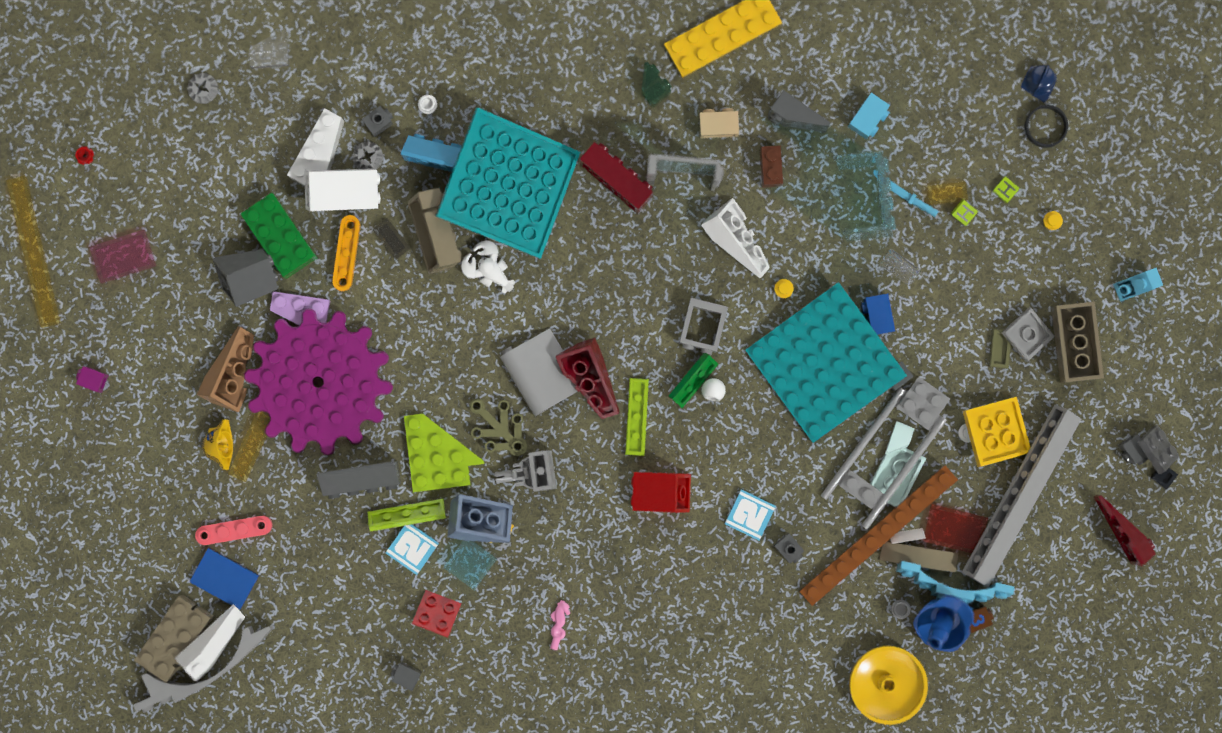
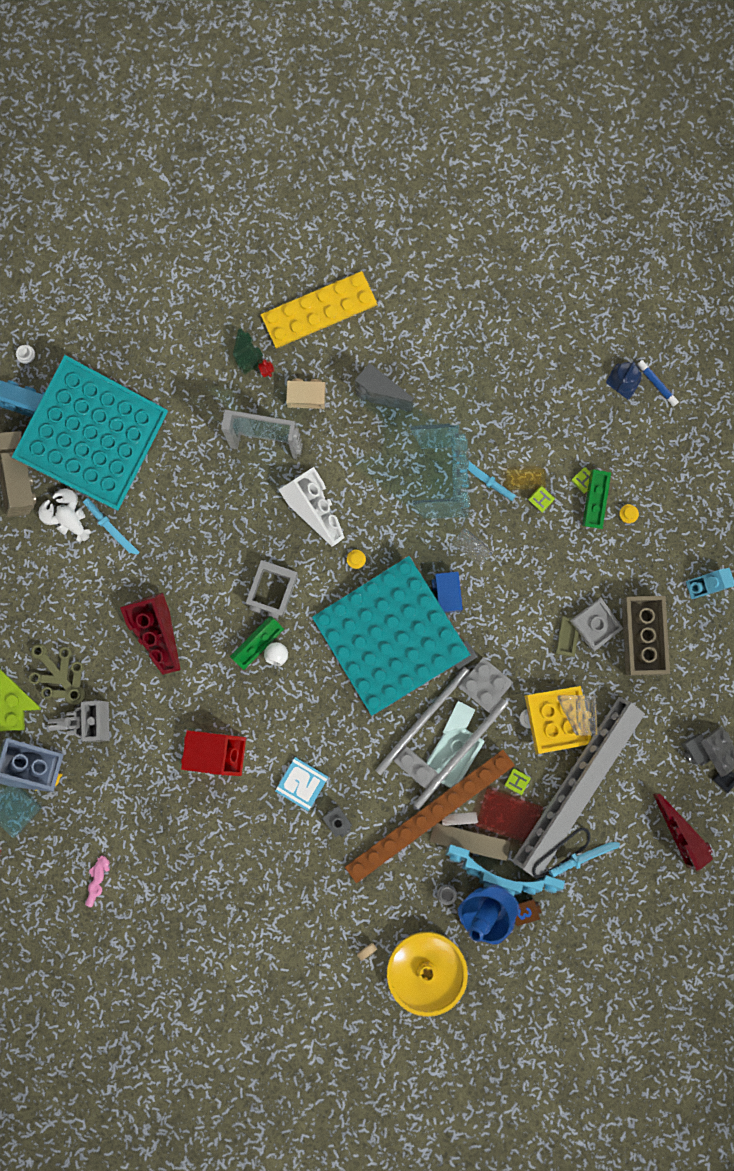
camera: 10 degrees right, 5 degrees down
light grey door [500,329,578,417] -> none
dark red brick [580,142,653,214] -> none
lime tile [625,378,649,456] -> none
copper brick [760,145,783,188] -> none
medium azure brick [848,93,890,139] -> none
black tyre [1024,105,1068,148] -> none
none -> medium azure sword [83,498,139,554]
none -> red plate [258,360,274,378]
none -> tan tile [357,943,377,961]
none -> lime tile [504,768,531,795]
none -> black piece [533,828,591,879]
none -> medium azure sword [549,842,620,878]
none -> clear wing [558,695,598,735]
none -> green plate [582,469,611,529]
none -> blue bar [637,360,679,407]

